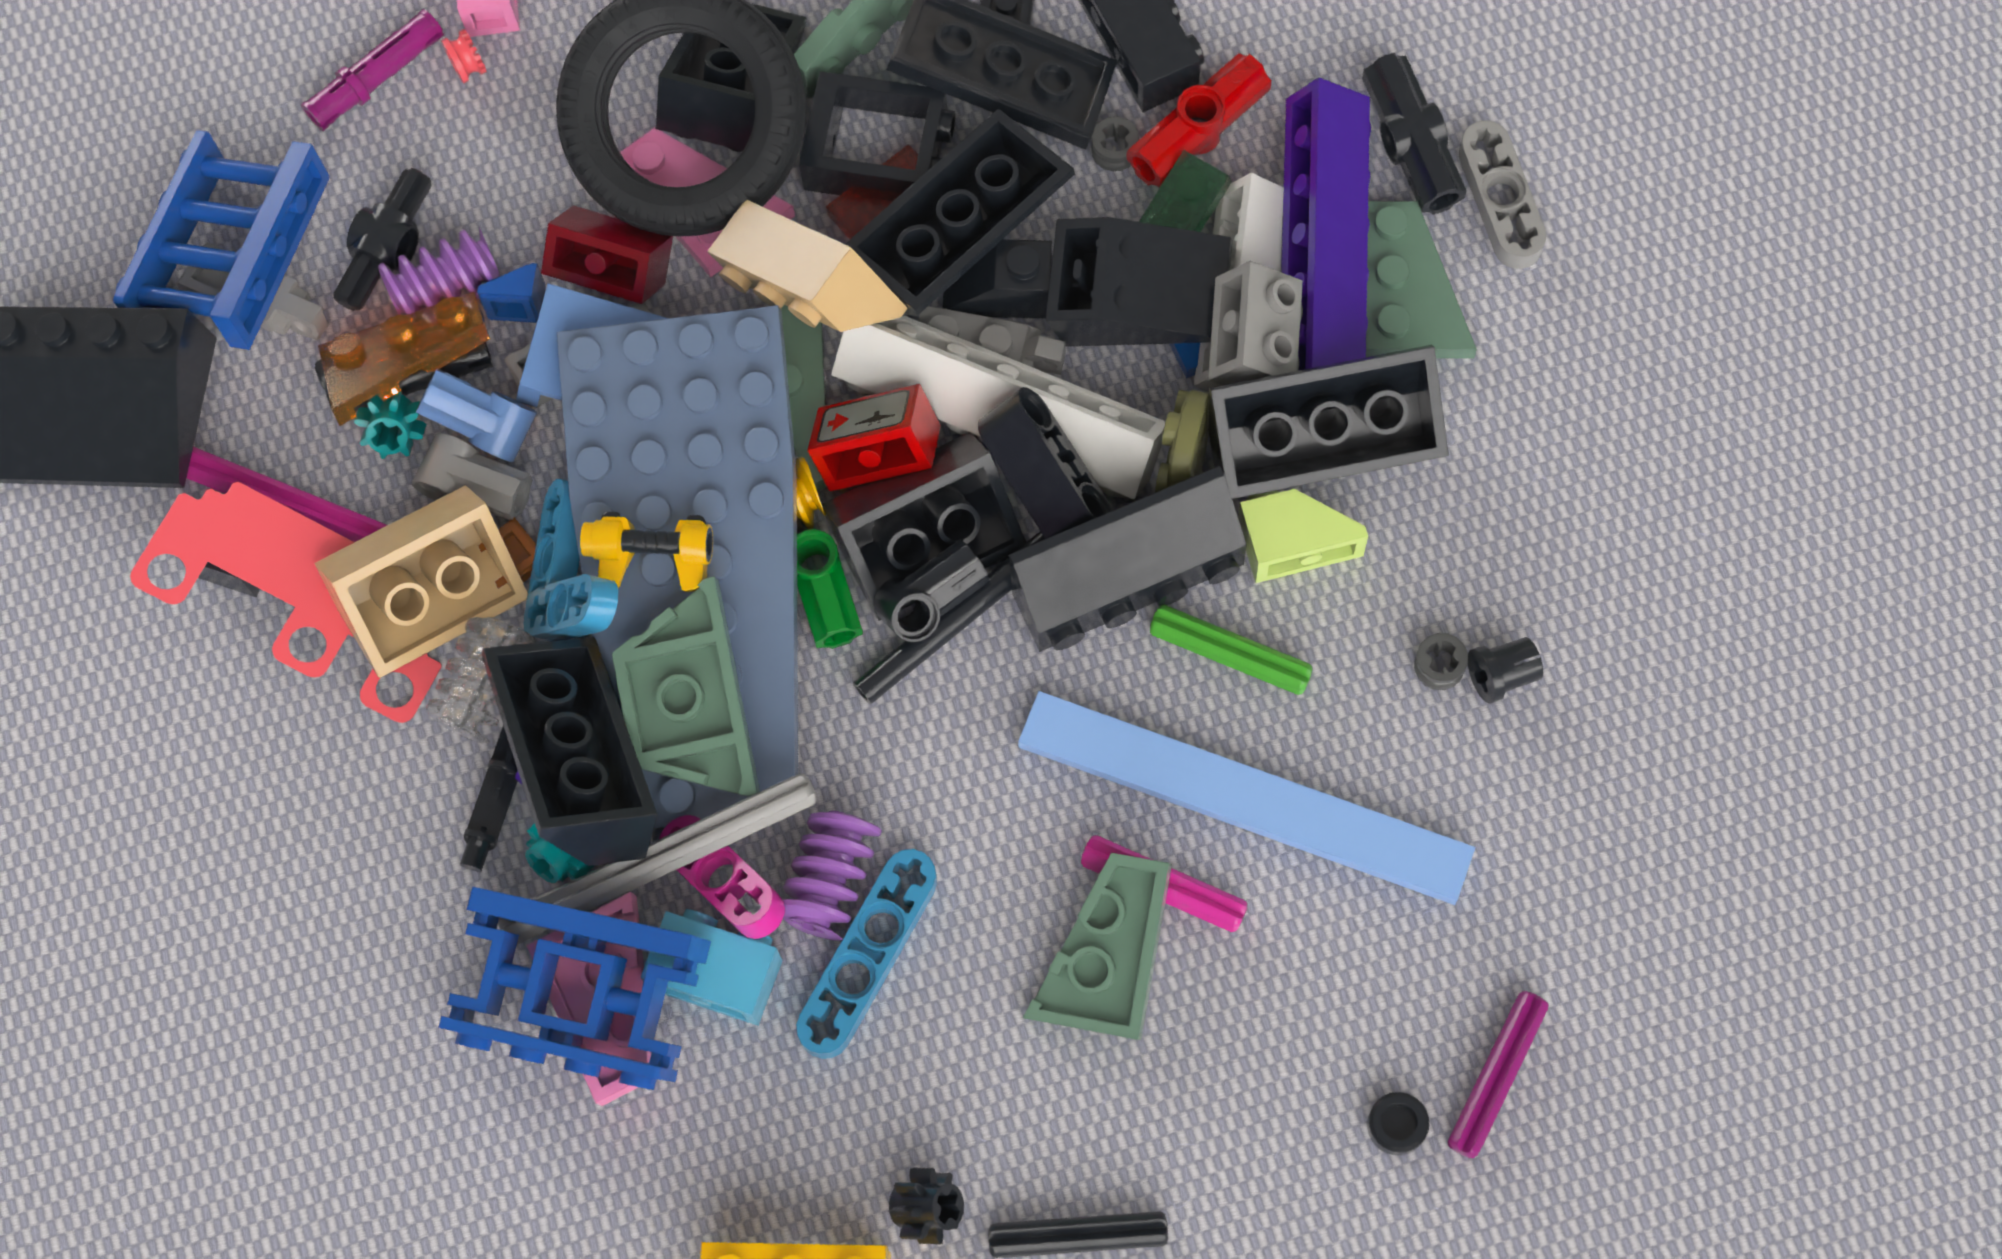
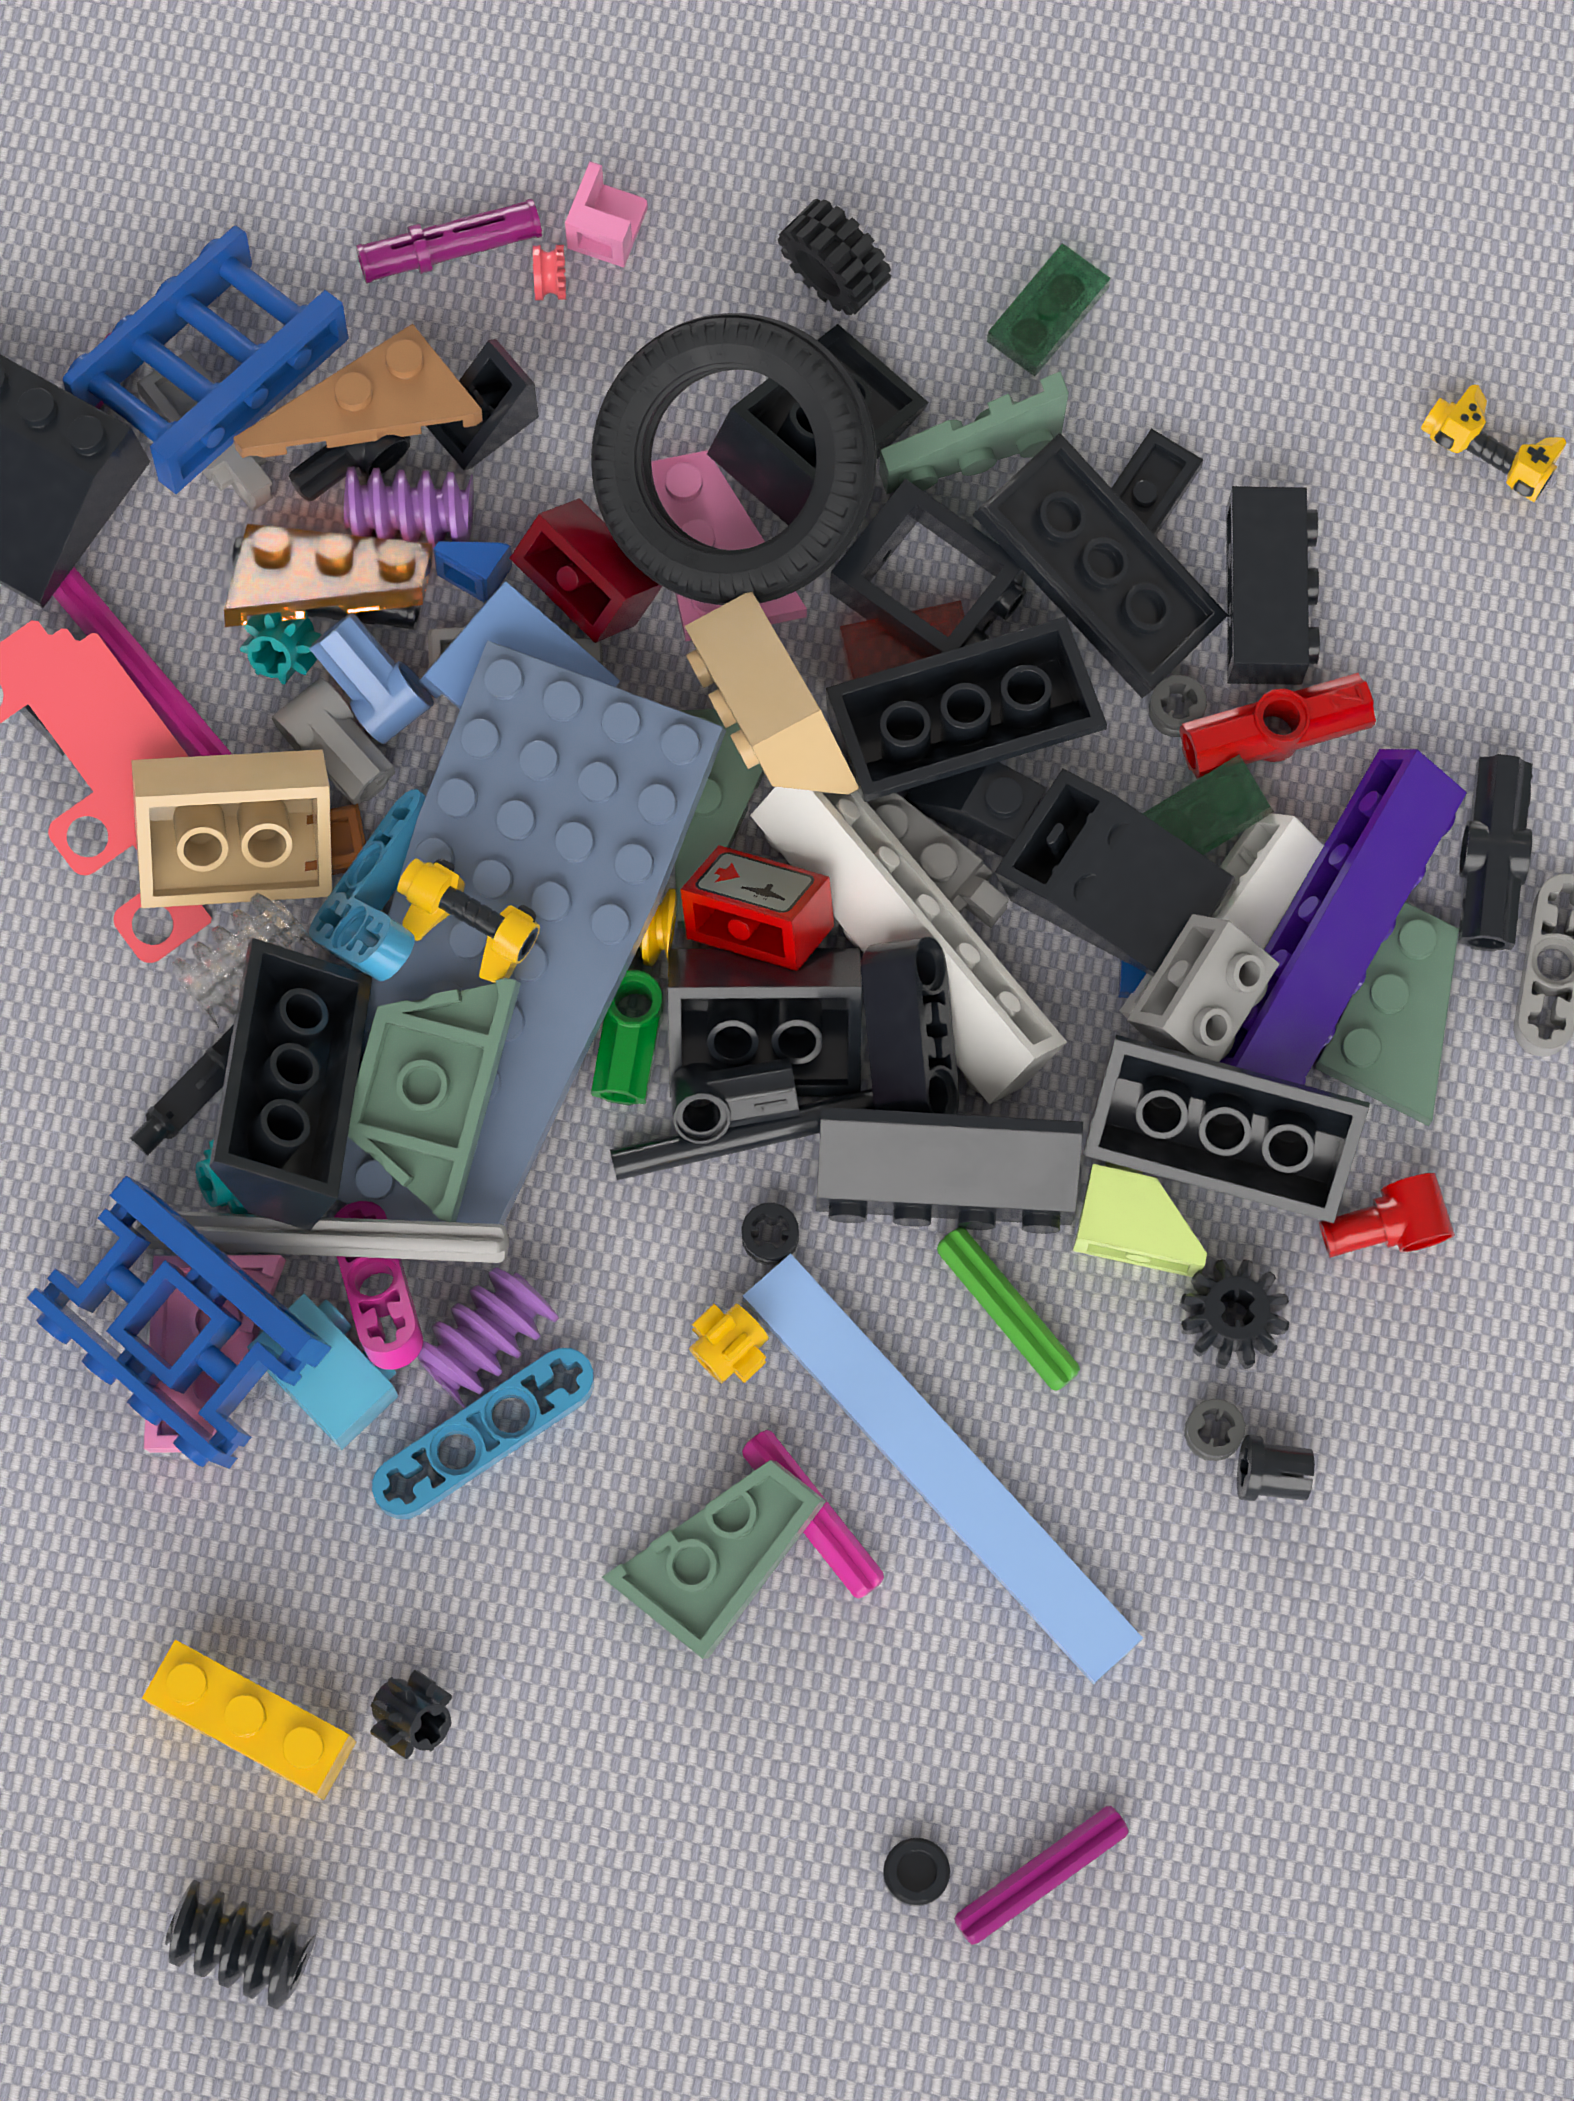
camera: 20 degrees right, 5 degrees up
black axle [988,1211,1168,1258] -> none
olive tile [1155,390,1209,493] -> none
none -> medium nougat wing [233,323,483,458]
none -> black slope [426,339,539,470]
none -> yellow gear [689,1303,769,1383]
none -> black bush [741,1203,799,1265]
none -> black gear [1179,1259,1289,1369]
none -> red pin [1319,1173,1455,1258]

